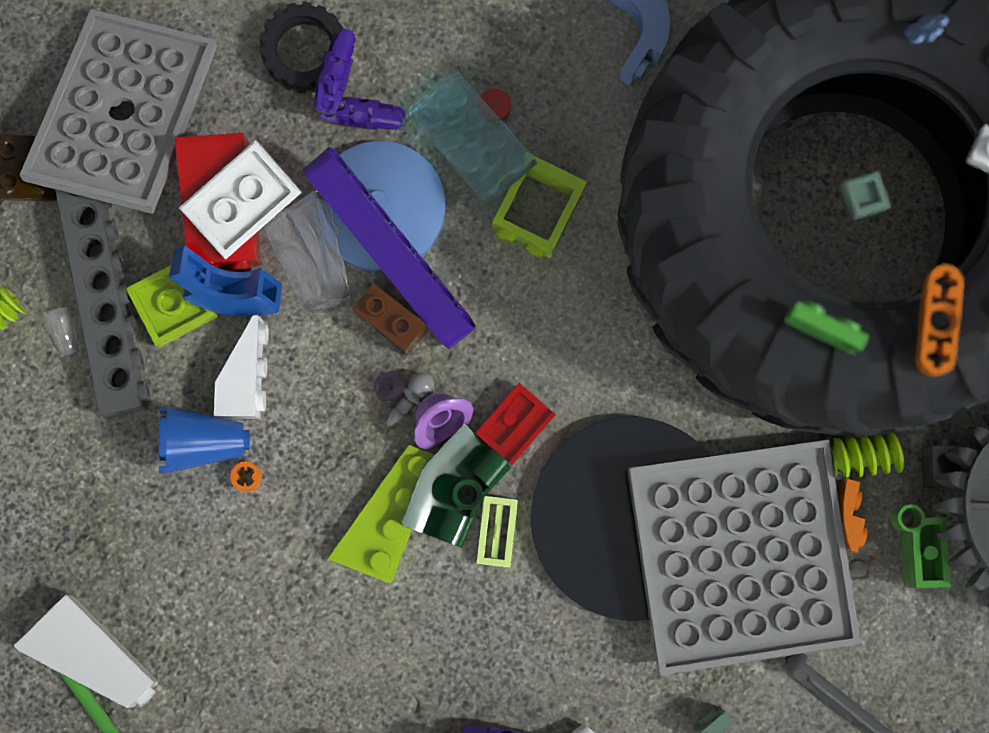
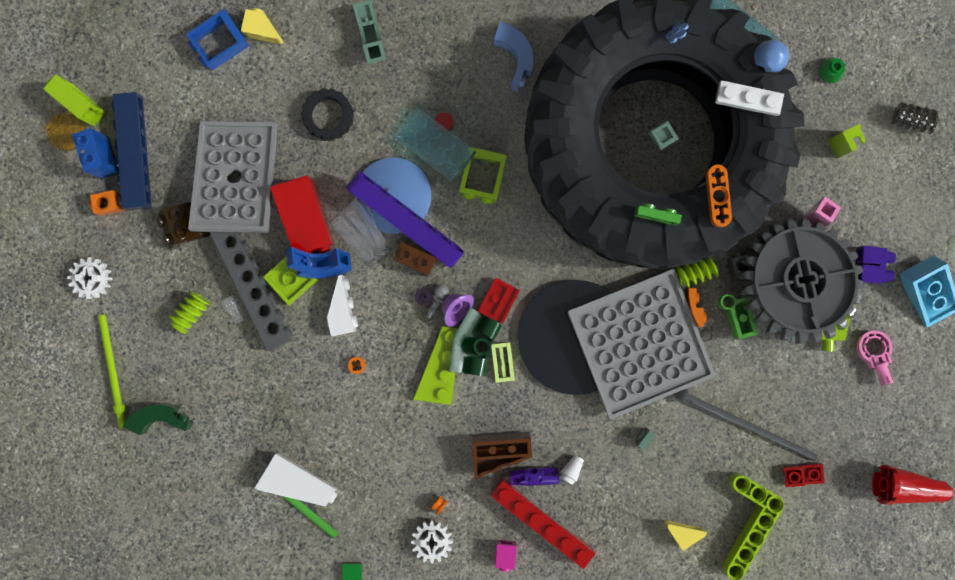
camera: 10 degrees left, 5 degrees up
blue cone [159,406,250,474] -> none
white tile [179,140,302,259] -> none
dark purple hinge [313,28,356,116] -> none
dark purple hinge [320,97,406,130] -> none
none -> reddish brown wedge [472,432,532,480]

